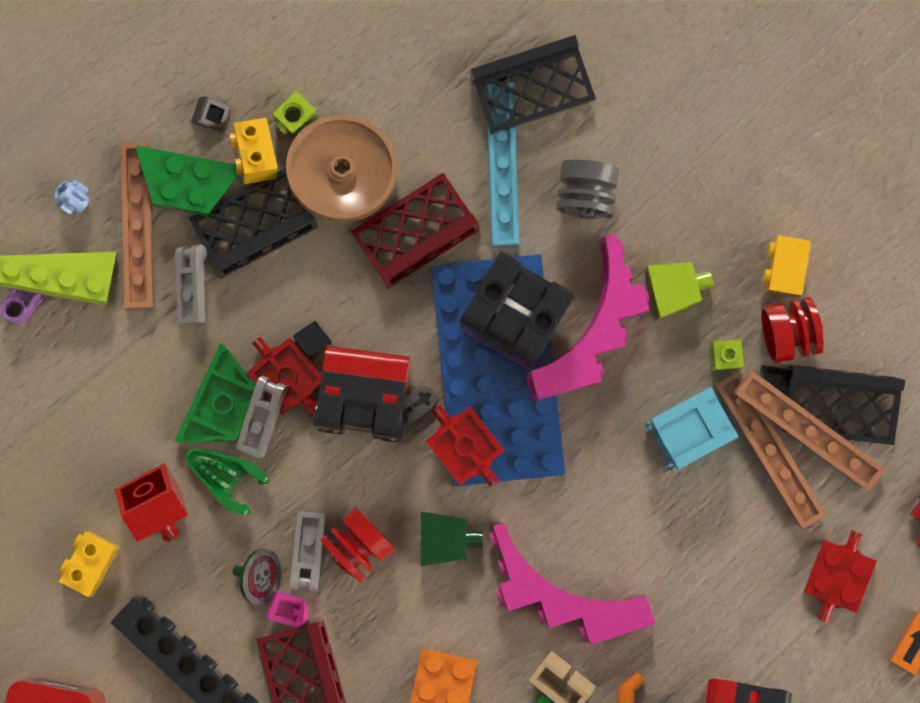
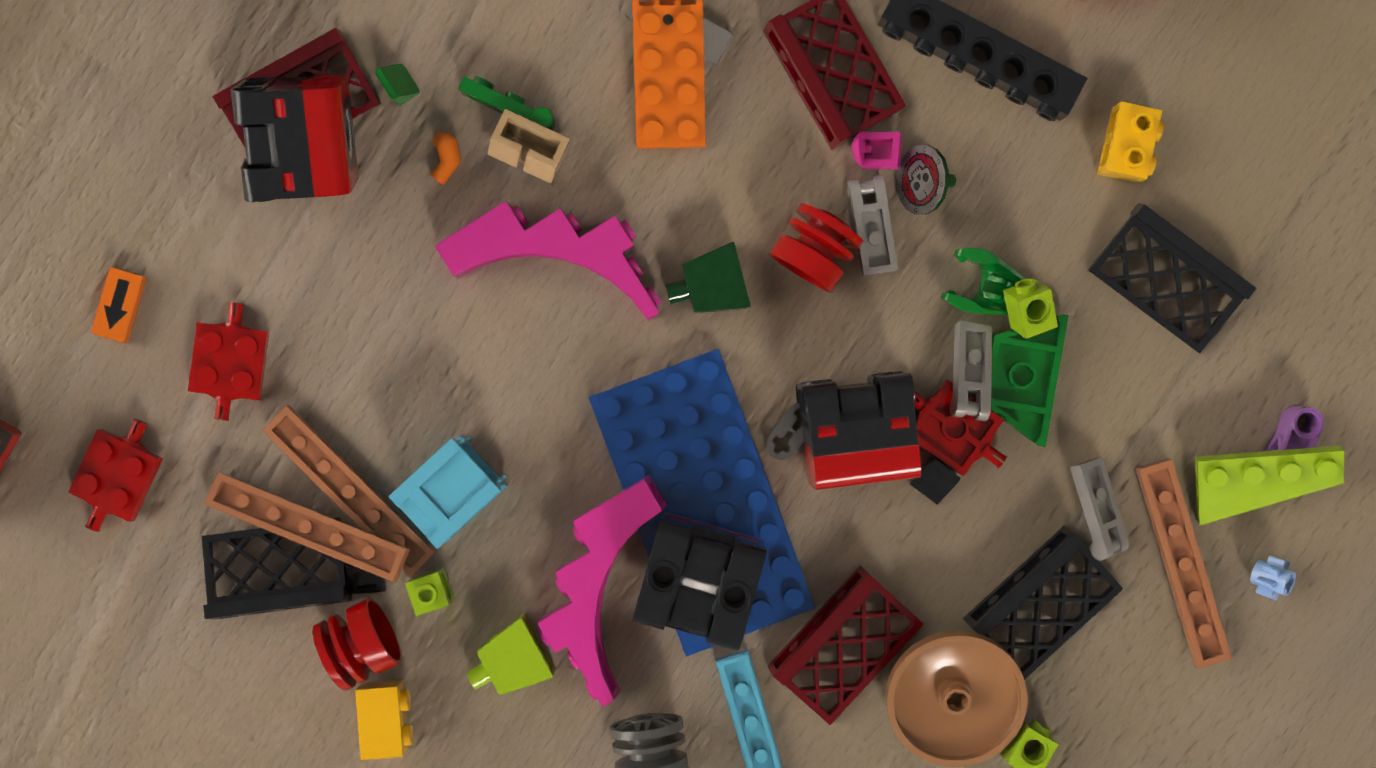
camera: 170 degrees right, 5 degrees up
red brick [114,463,188,542] -> none
green wing [136,145,239,216] -> none
black slope [191,96,231,132] -> none
yellow brick [229,118,278,184] -> none
red plate [426,404,505,487] -> none
none -> lime brick [1003,279,1058,339]
none -> black fence [1088,203,1257,354]

